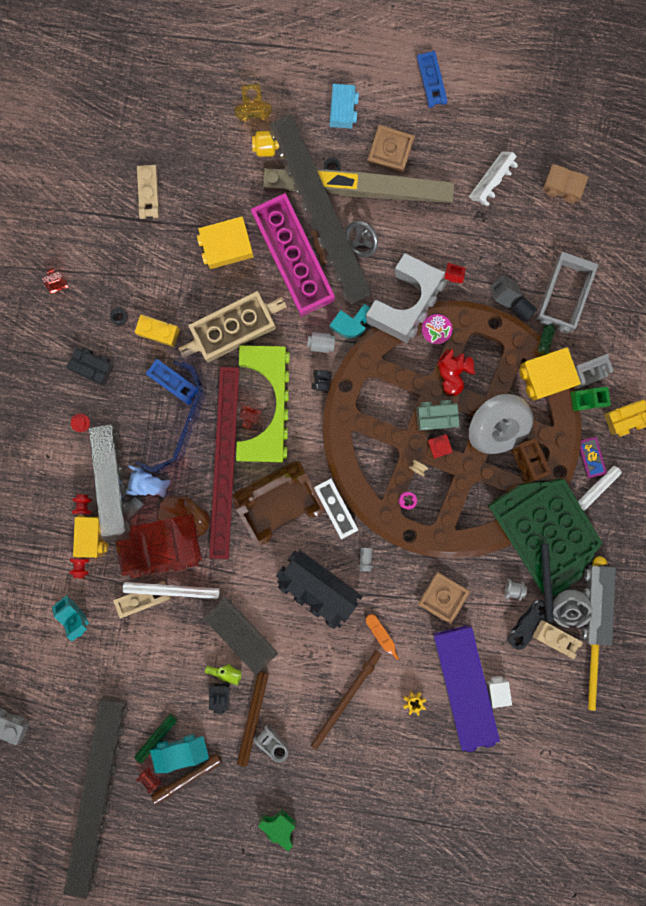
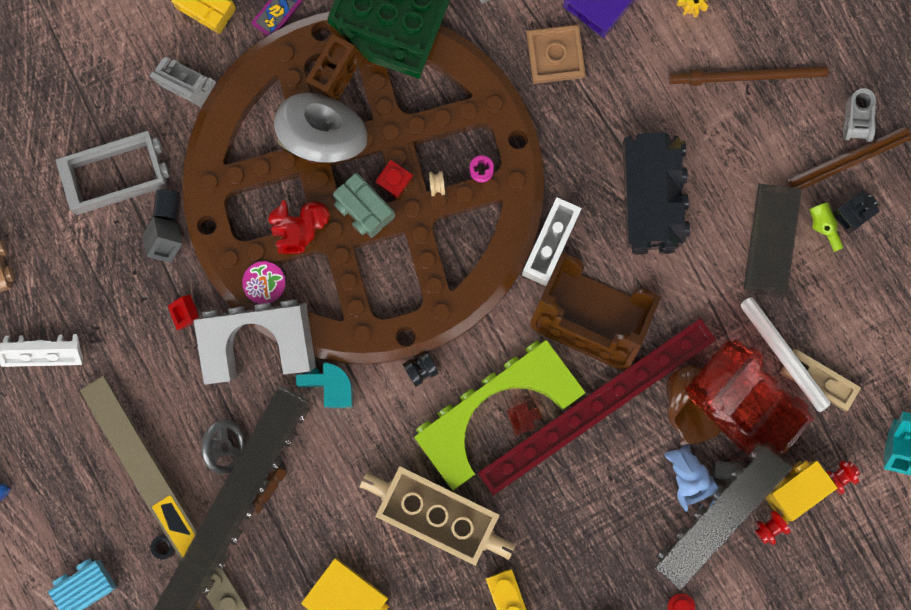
camera: 125 degrees left, 5 degrees down
clear blue windscreen [135,361,207,473] -> none
blue plate [146,359,201,406] -> none
dark pink brick [251,193,335,317] -> none
light grey brick [307,332,335,353] -> none
light grey pin [358,548,373,572] -> none
orange piece [365,614,399,660] -> none
medium nougat plate [367,125,415,173] -> none
yellow brick [519,347,581,401] -> none
dark green axle [537,324,555,356] -> none
green brick [570,387,611,411] -> none

